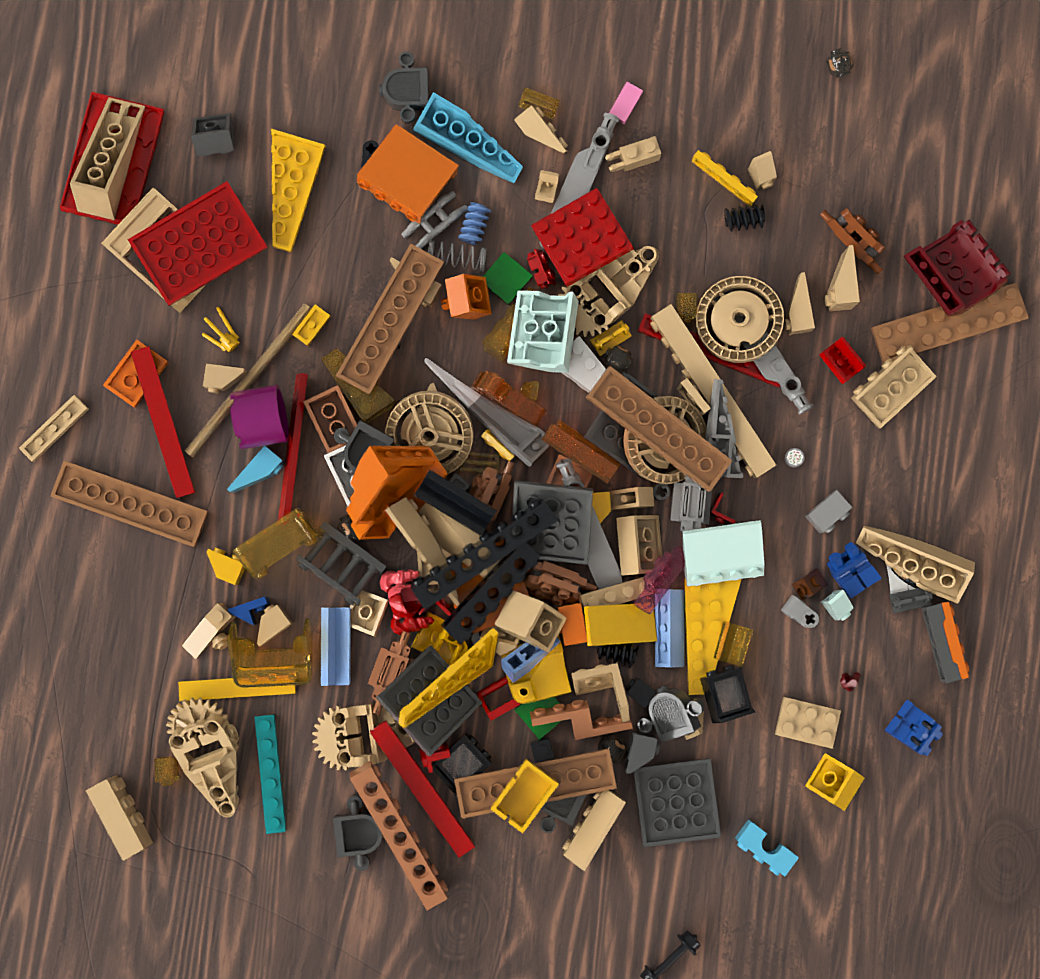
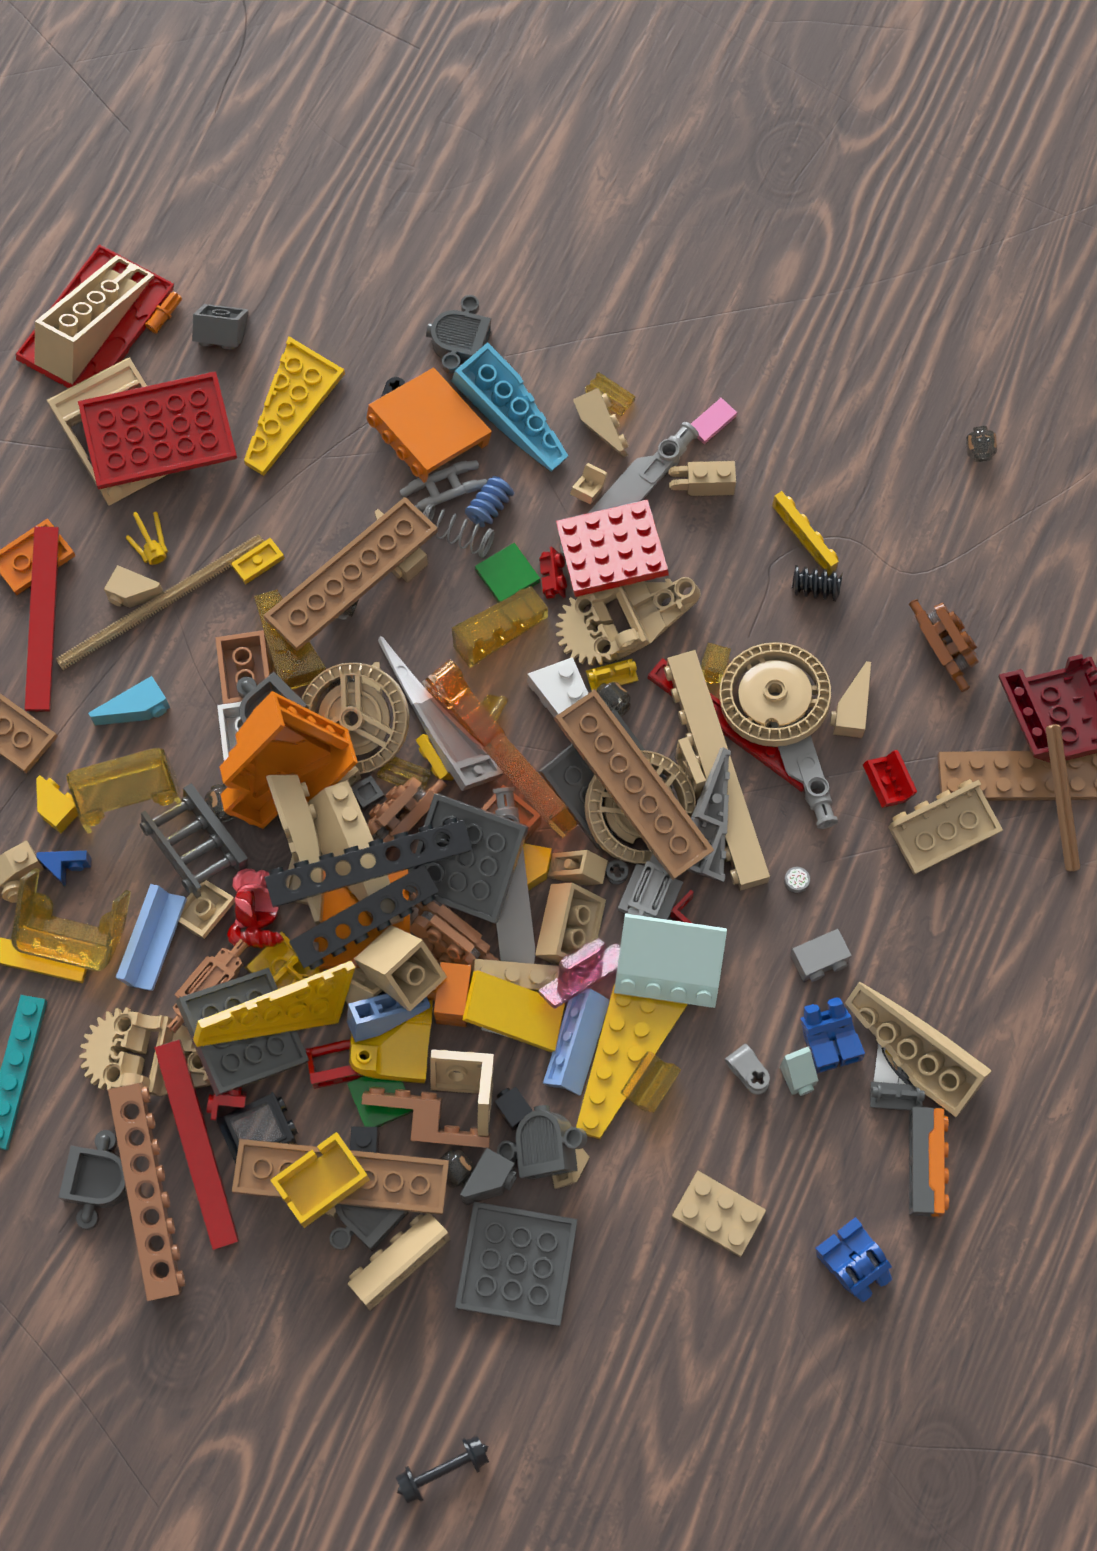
camera: 15 degrees right, 15 degrees down
magenta brick [230,384,289,450] -> none
tan slope [257,604,293,647] -> none
red tile [277,373,308,526] -> none
black panel [415,470,497,536] -> none
red bracket [418,599,451,616] -> none
orange brick [441,274,492,320] -> none
light aqua piece [507,291,578,373] -> none
black piece [597,643,639,668] -> none
black window [700,665,756,723] -> none
medium azure arch [735,819,799,876] -> none
tan slope [747,151,777,189] -> none
reddish brown bracket [792,568,828,600] -> none
yellow slope [805,753,865,811] -> none
tan slope [825,245,860,312] -> none
dark red plate [840,672,861,692] -> none
none -> orange axle [145,292,182,334]
none -> medium nougat axle [1046,724,1080,871]

